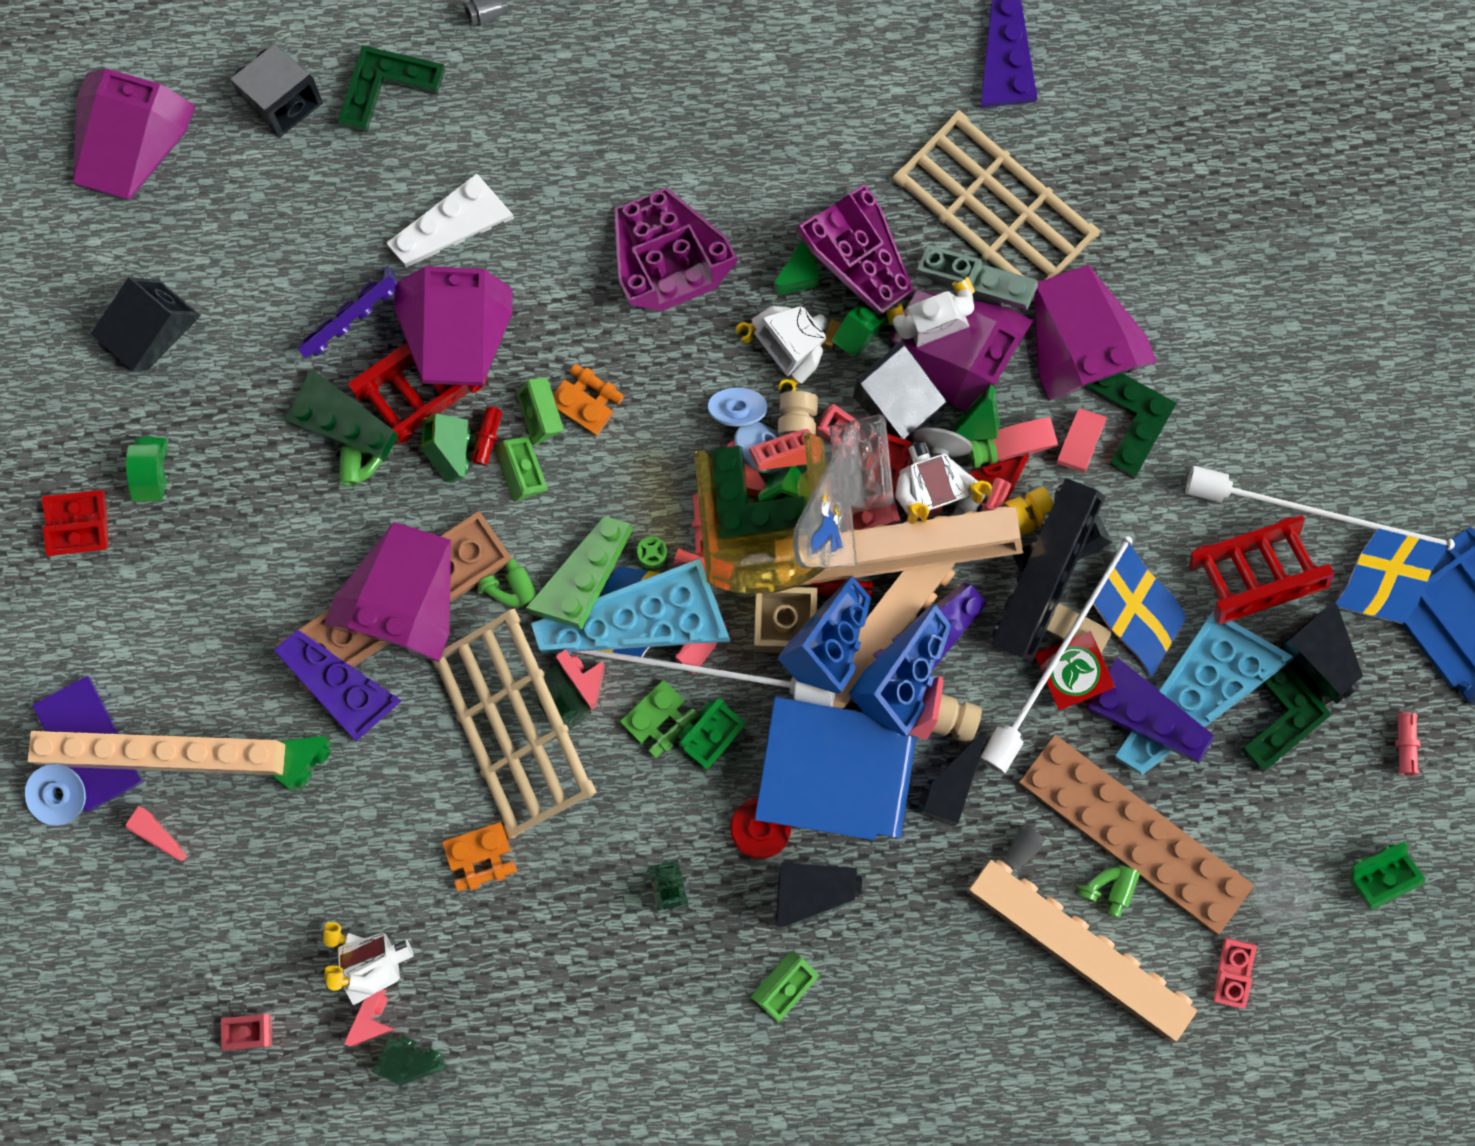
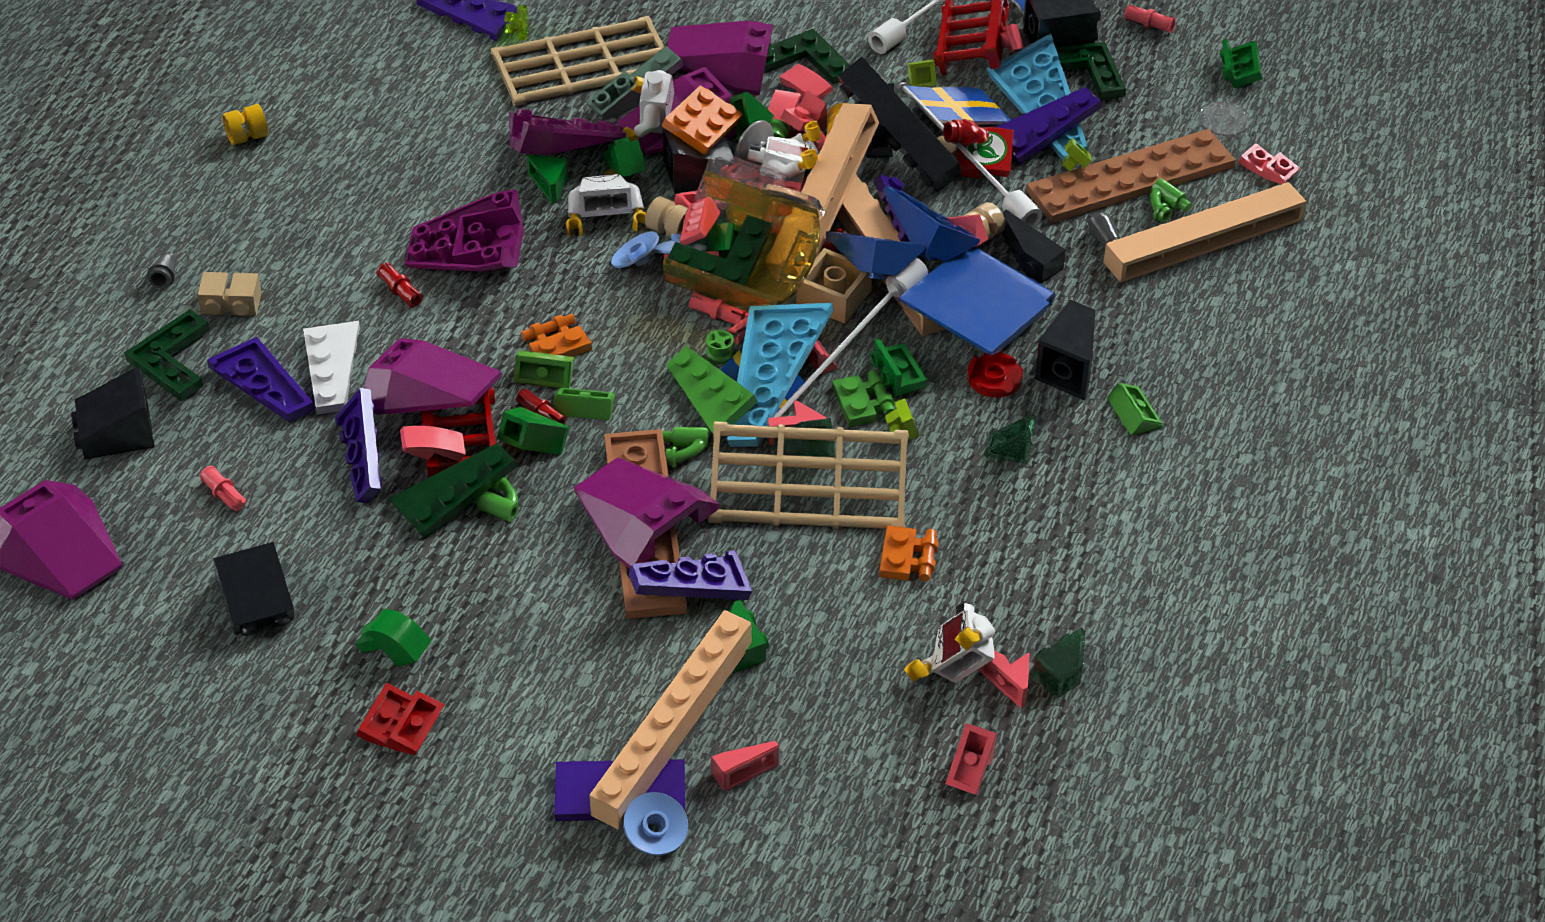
camera: 60 degrees left, 30 degrees down
none -> tan piece [198,272,262,316]
none -> coral axle [200,466,246,512]
none -> dark purple wing [207,337,314,422]
none -> red pin [376,262,423,308]
none -> coral slope [400,426,466,462]
none -> clear neon green tile [504,5,529,40]
none -> orange plate [661,85,743,155]
none -> coral slope [780,91,827,131]
none -> lime tile [885,398,920,440]
none -> lime tile [907,60,937,87]
none -> red animal [943,119,989,146]
none -> coral slope [1000,24,1025,53]
none -> lime tile [1062,138,1092,172]

